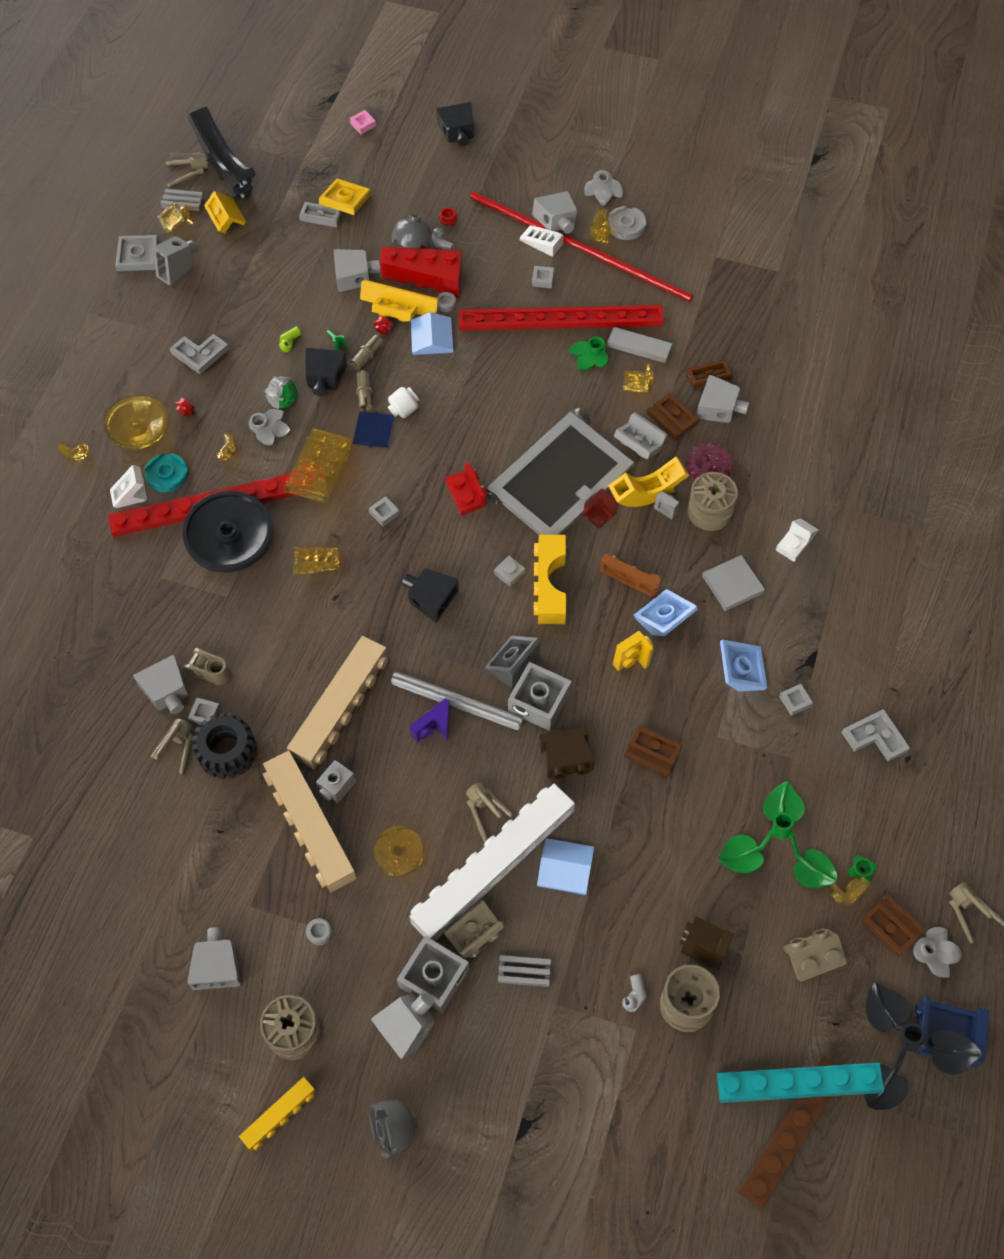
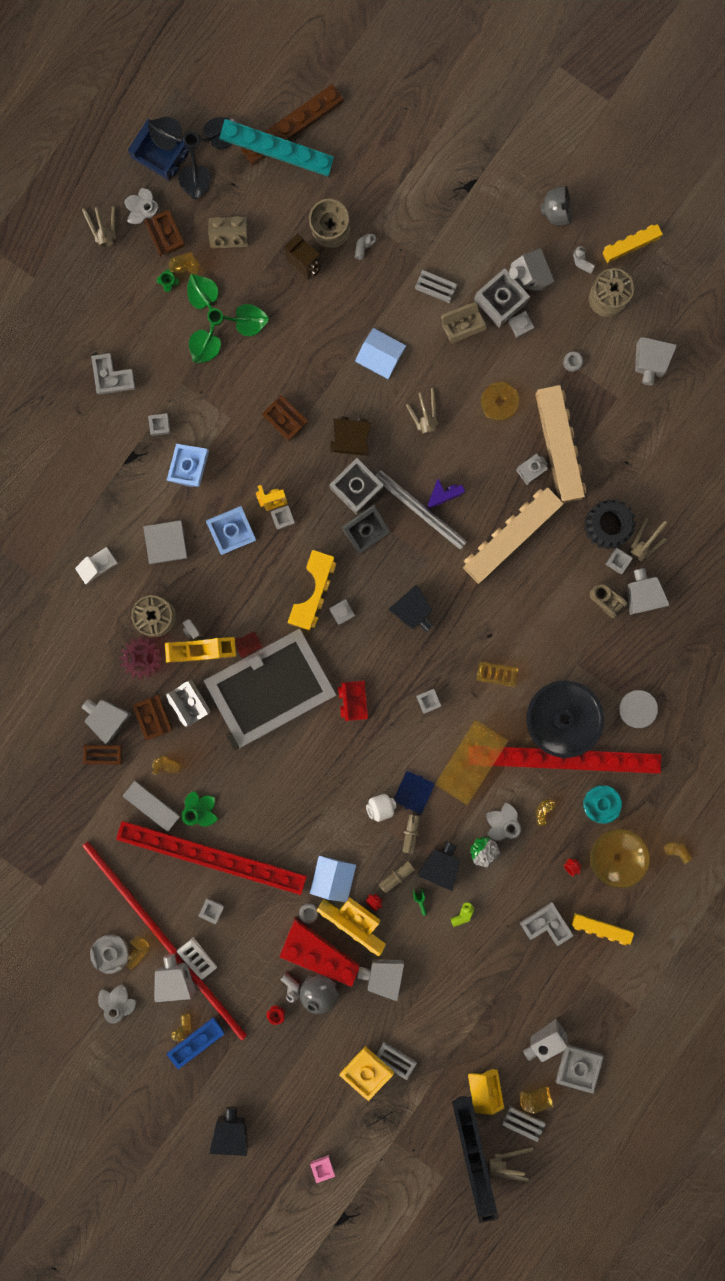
camera: 170 degrees left, 25 degrees up
white slope [110,465,147,508] -> none
white brick [409,784,575,941] -> none
dark orange plate [600,553,661,597] -> none
none -> blue plate [166,1017,225,1069]
none -> clear yellow arm [171,1013,191,1042]
none -> light grey plate [271,505,295,530]
none -> light grey plate [508,311,534,338]
none -> yellow piece [571,913,634,945]
none -> light grey arm [573,246,595,274]
none -> light grey tile [619,690,658,728]

